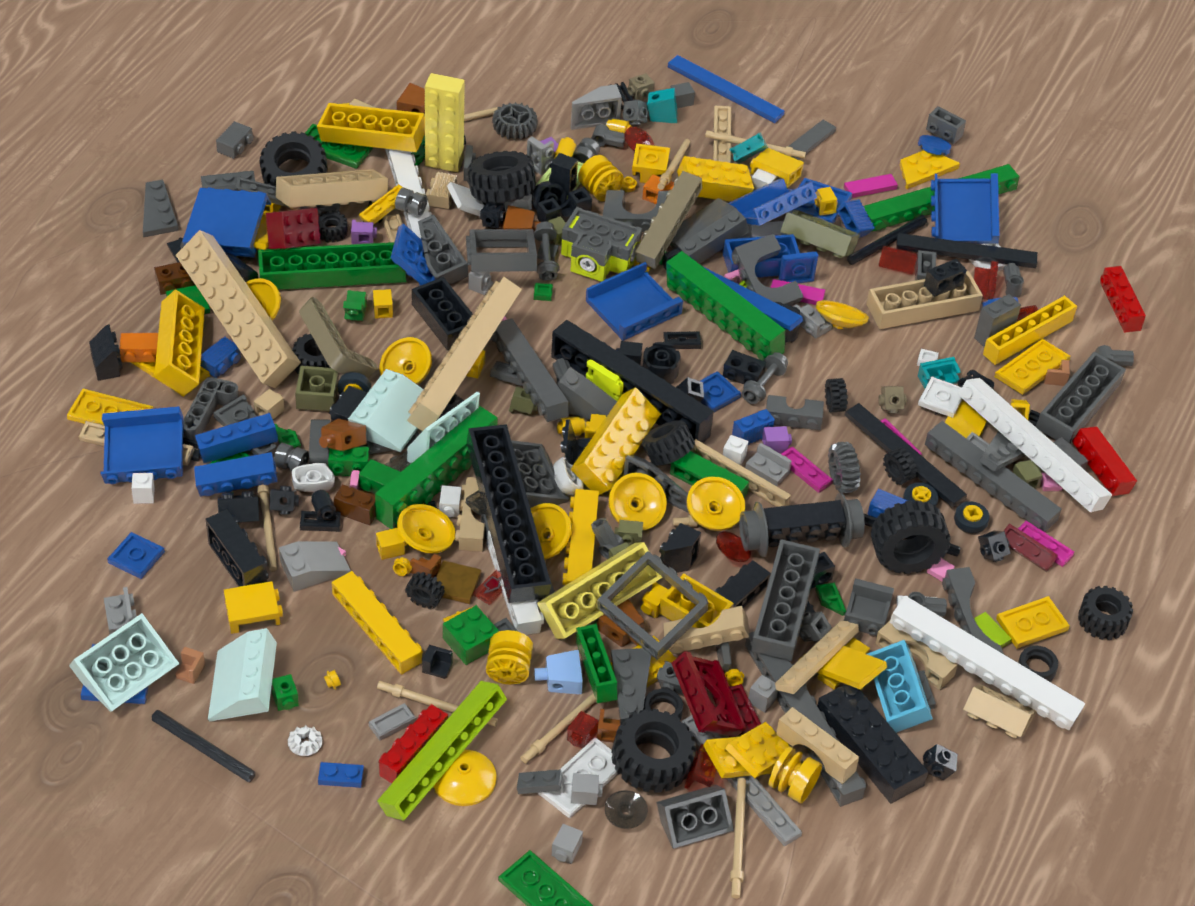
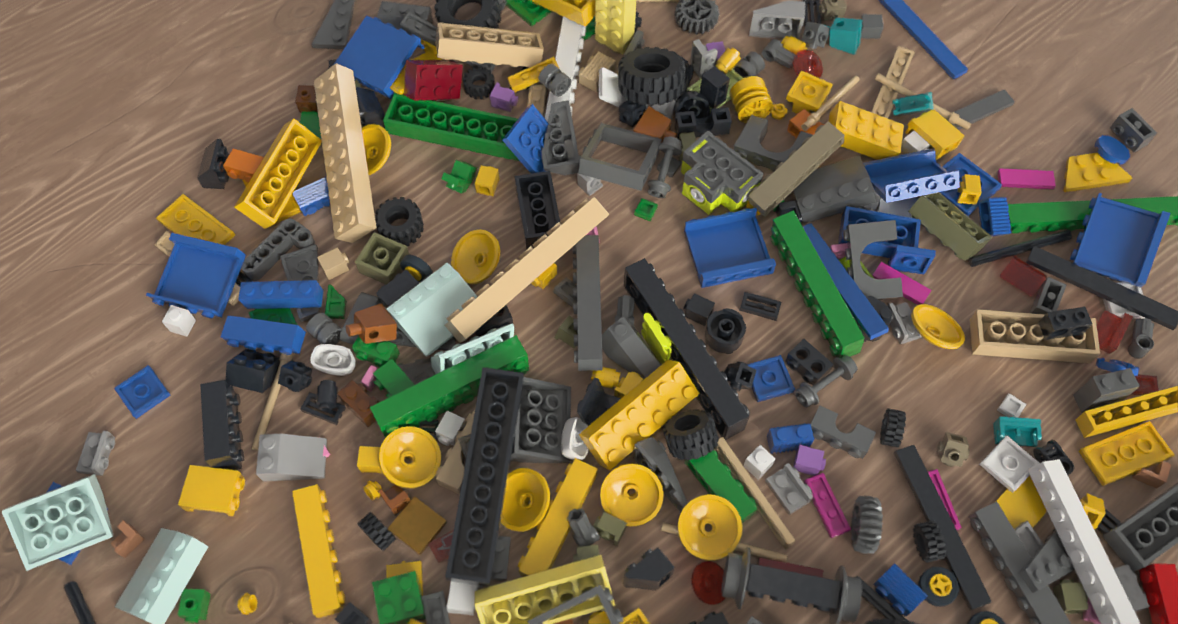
camera: 25 degrees right, 15 degrees up
dark tan beam [299,297,378,379] -> none

